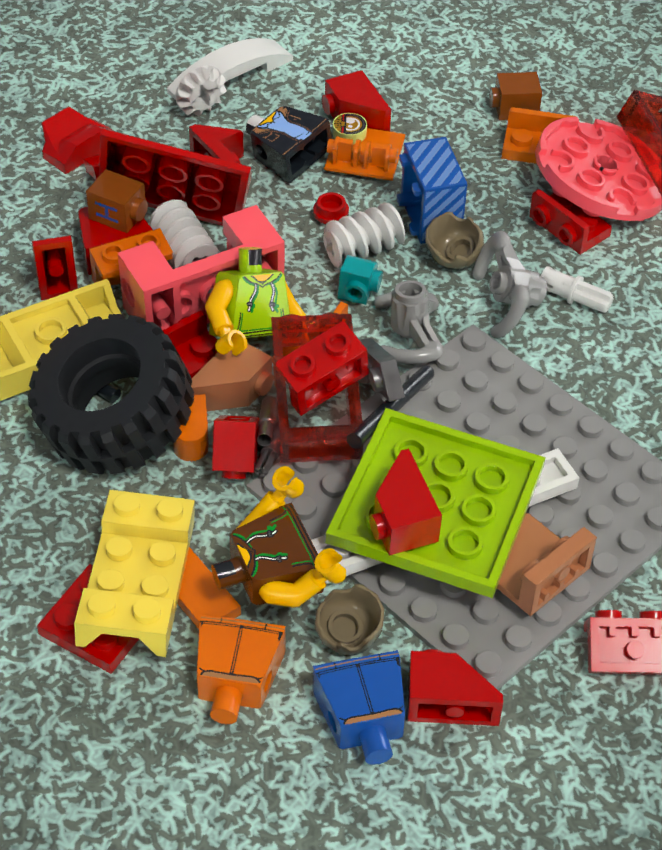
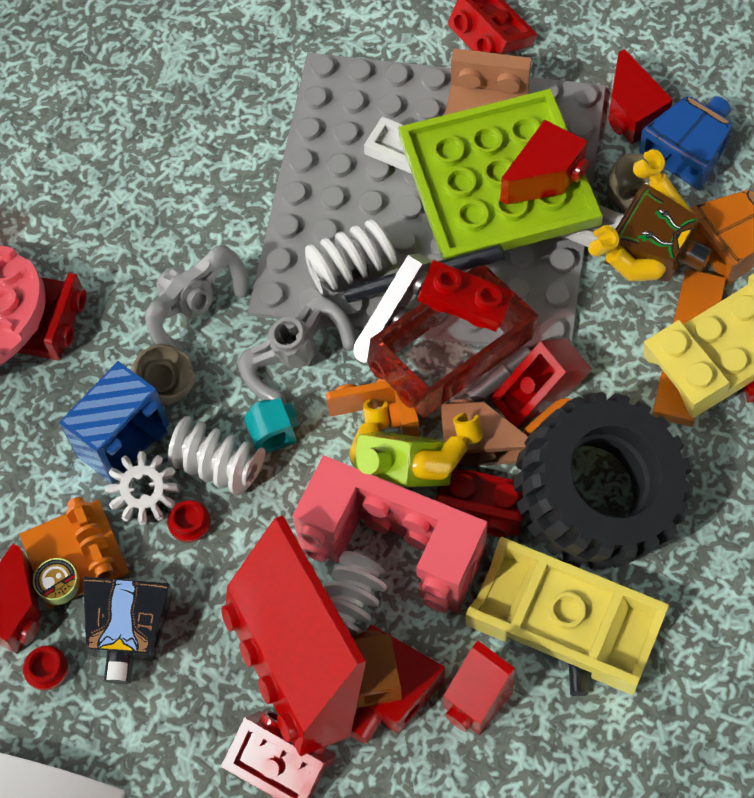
camera: 120 degrees left, 15 degrees up
orange bracket [89,228,173,285] -> none
white gear [175,65,227,116] -> none
red slope [189,124,244,164] -> none
white axle [541,266,613,313] -> none
none -> red plate [23,646,69,691]
none -> white gear [105,452,179,526]
none -> white piece [305,219,397,295]

